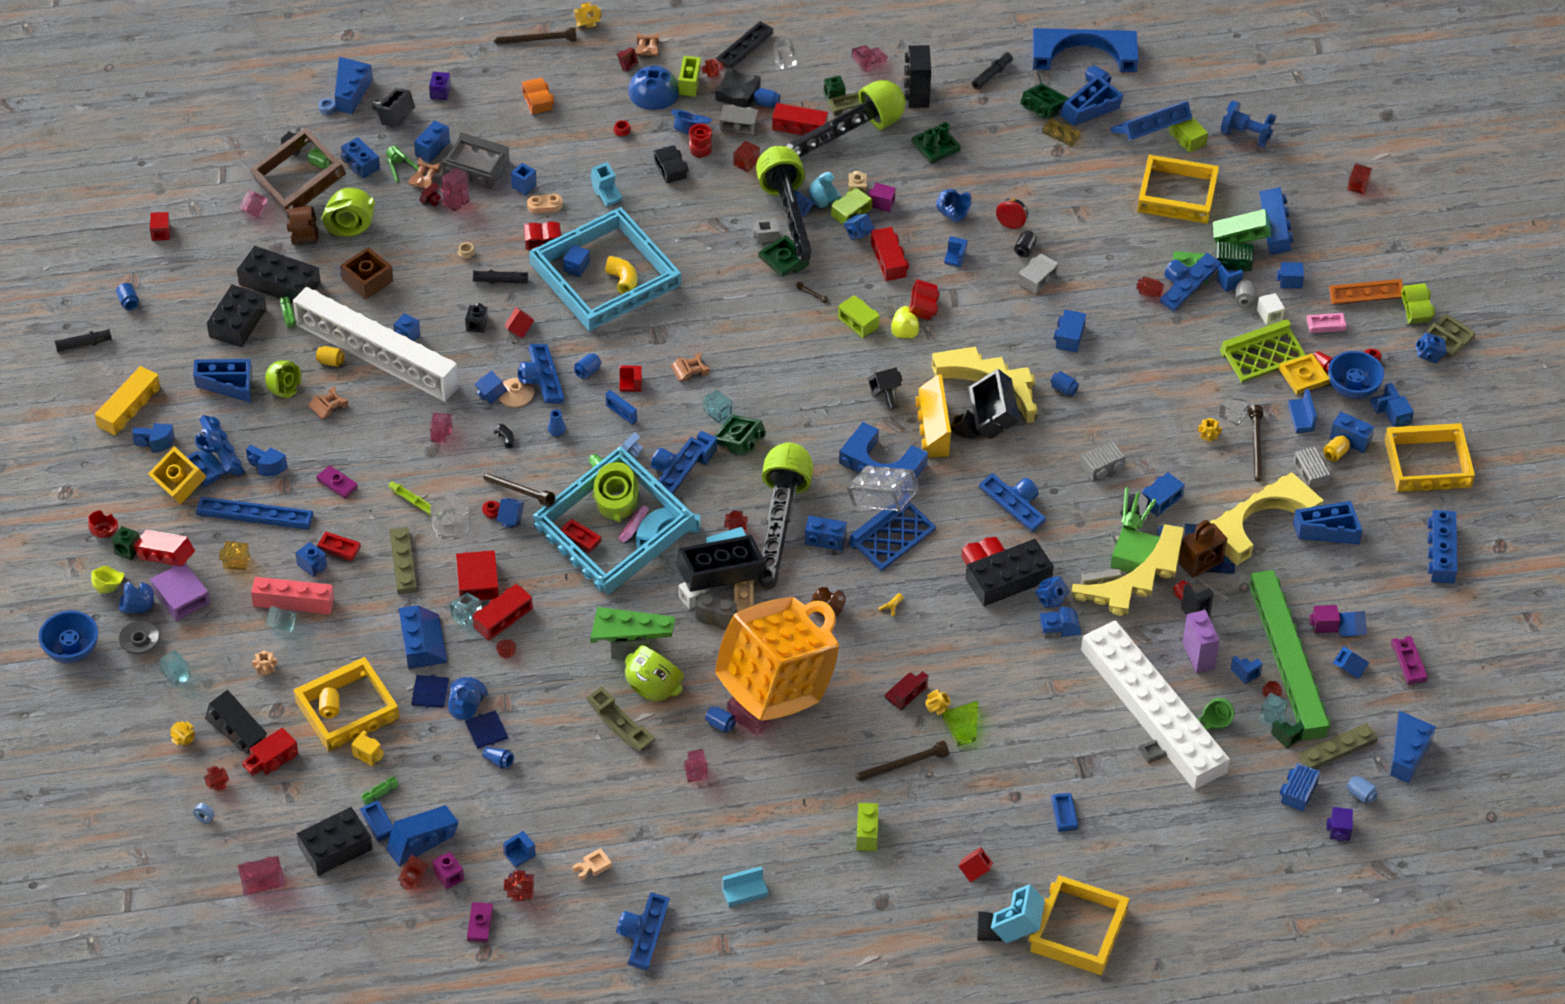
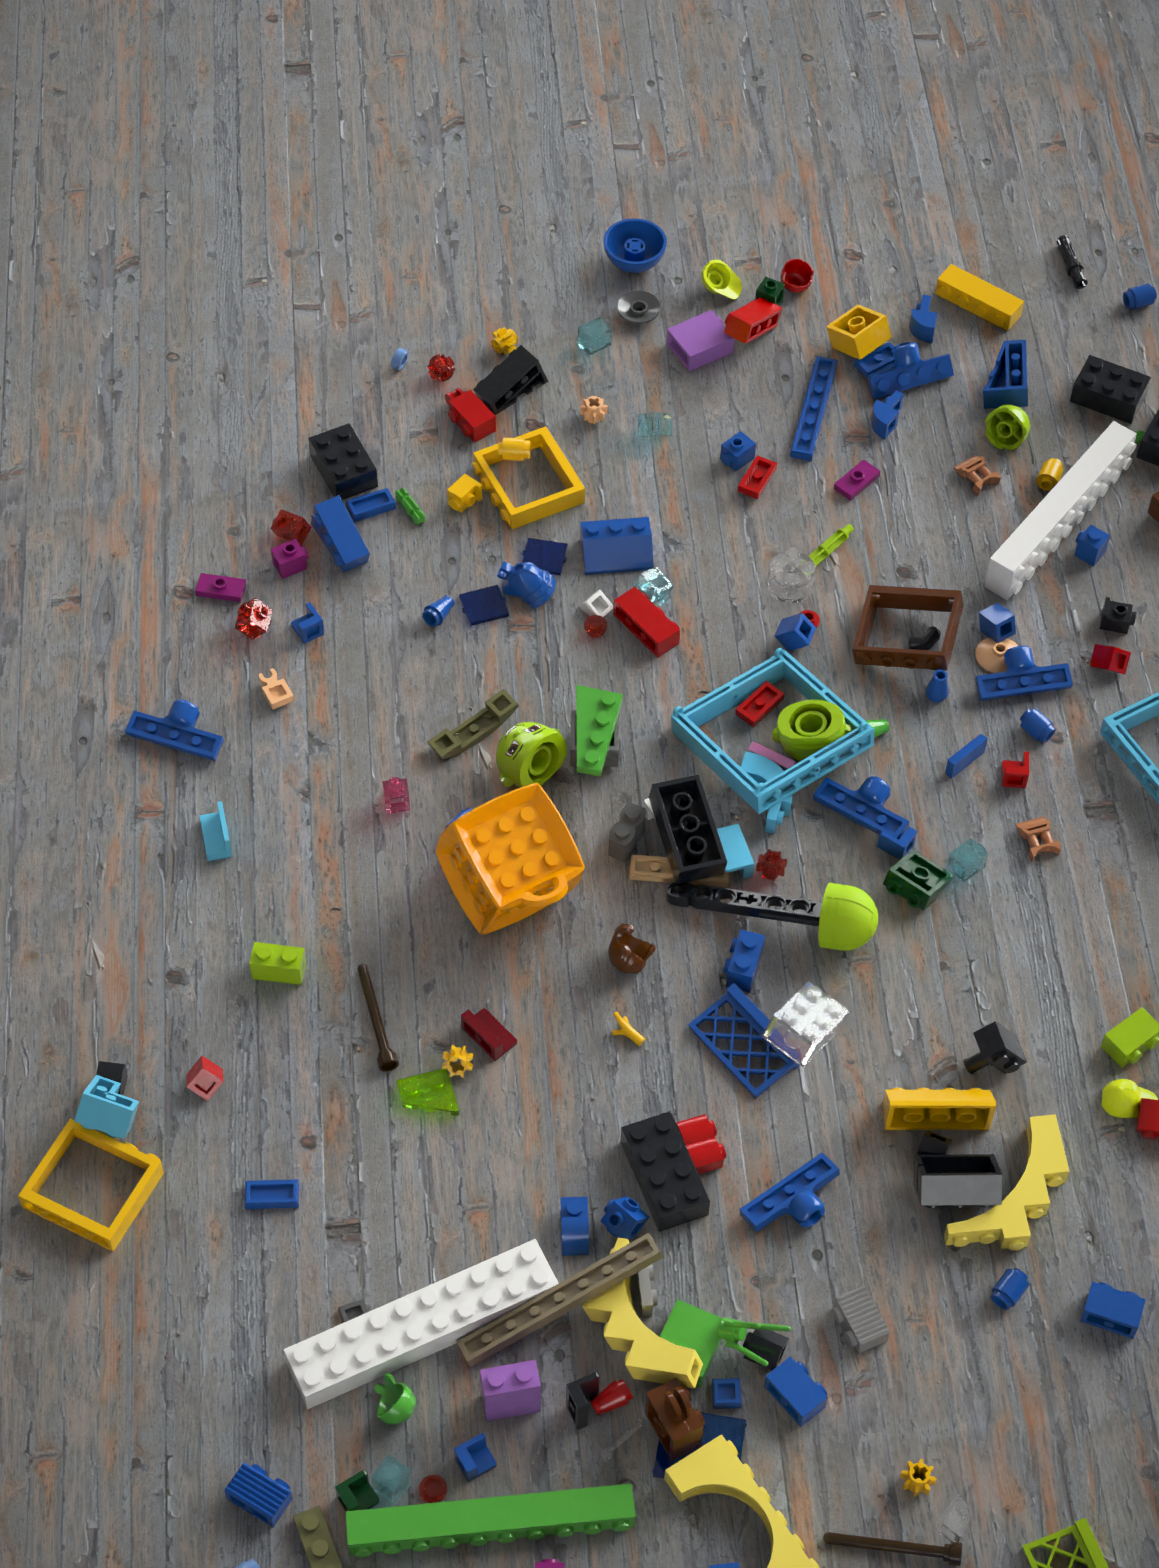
camera: 95 degrees right, 5 degrees up
blue hair [119,582,154,614] -> none
clear yellow brick [219,541,250,570] -> none
clear pink brick [237,856,285,896] -> none
coral brick [251,577,334,615] -> none
olive plate [389,527,417,594] -> none
clear pink brick [430,413,453,443] -> none
red brick [456,550,499,602] -> none
dark brown piece [483,473,556,507] -> none
light blue tile [621,432,643,458] -> none
blue arch [839,422,928,494] -> none
dark purple brick [1326,807,1353,841] -> none
none -> dark tan plate [457,1233,663,1367]
none -> white slope [579,589,613,621]
none -> reddish brown window [852,585,964,671]

